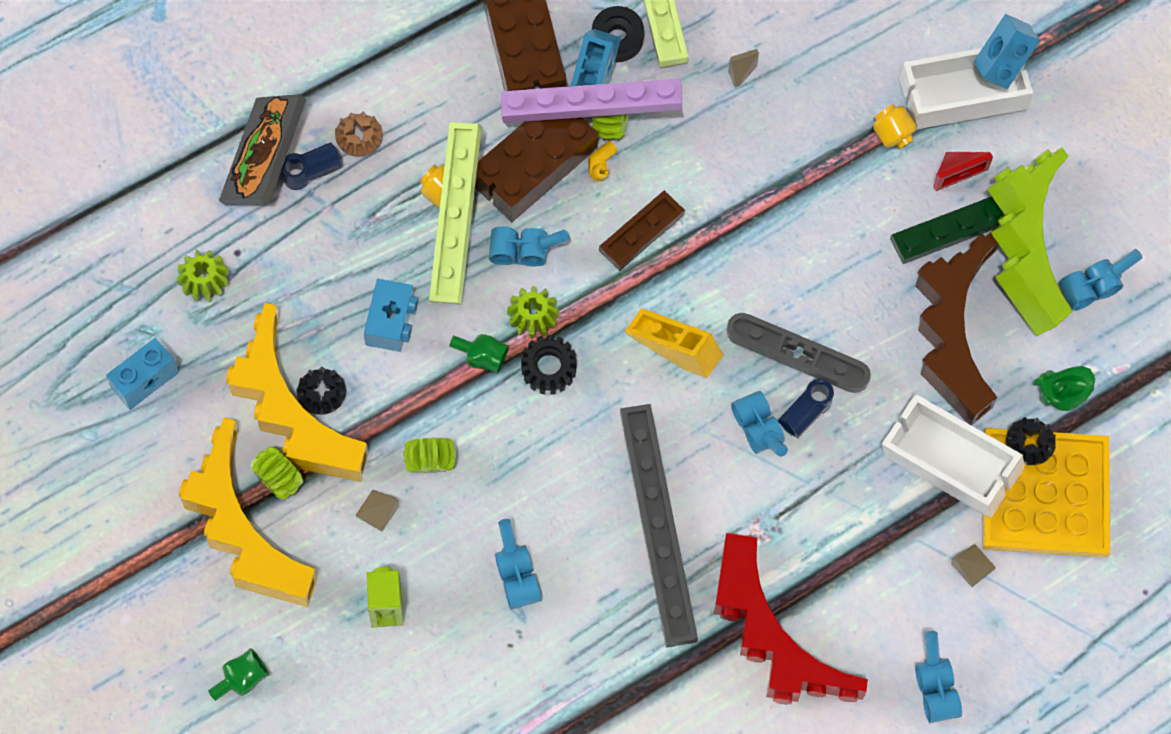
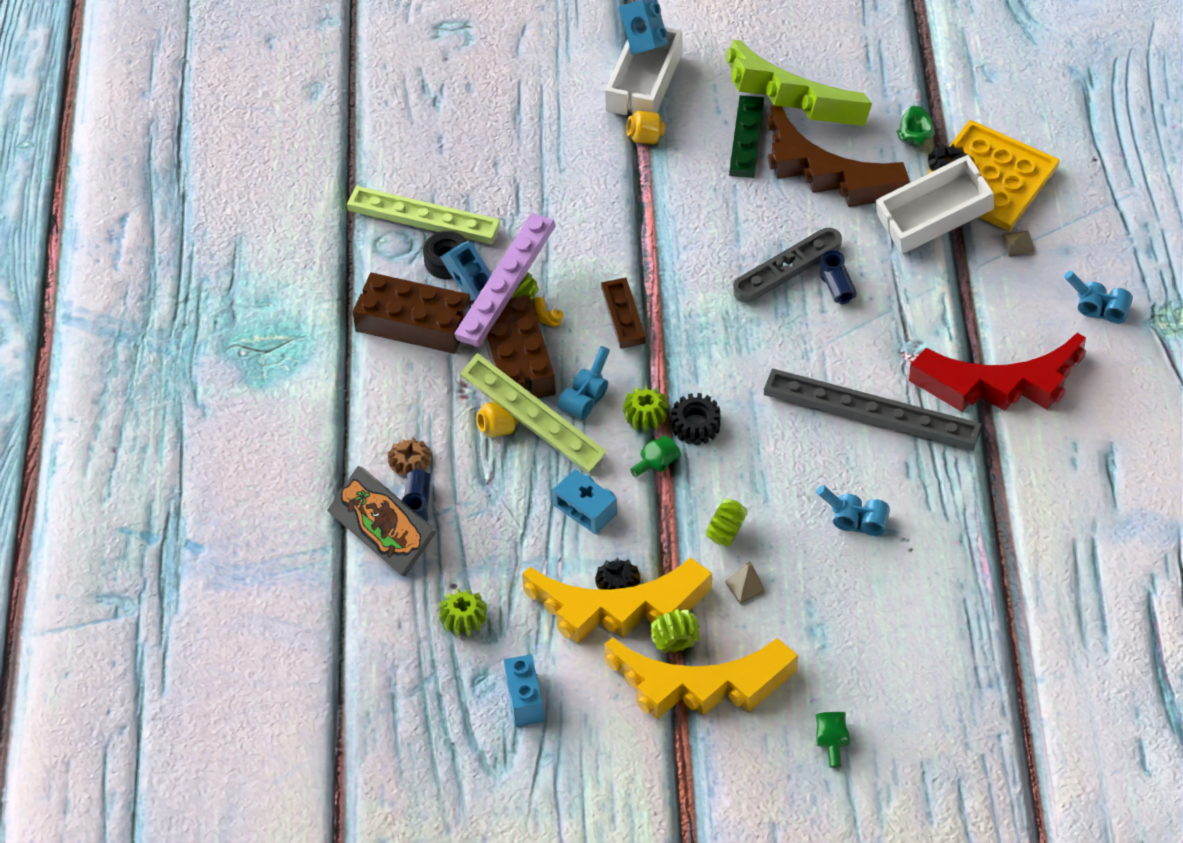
camera: 55 degrees left, 15 degrees down
lime brick [366,567,403,628] -> none
yellow slope [625,308,723,378] -> none
dark tan slope [728,49,759,87] -> none
dark azure beam [731,391,788,457] -> none
red slope [933,152,993,191] -> none
dark azure beam [1058,249,1143,311] -> none

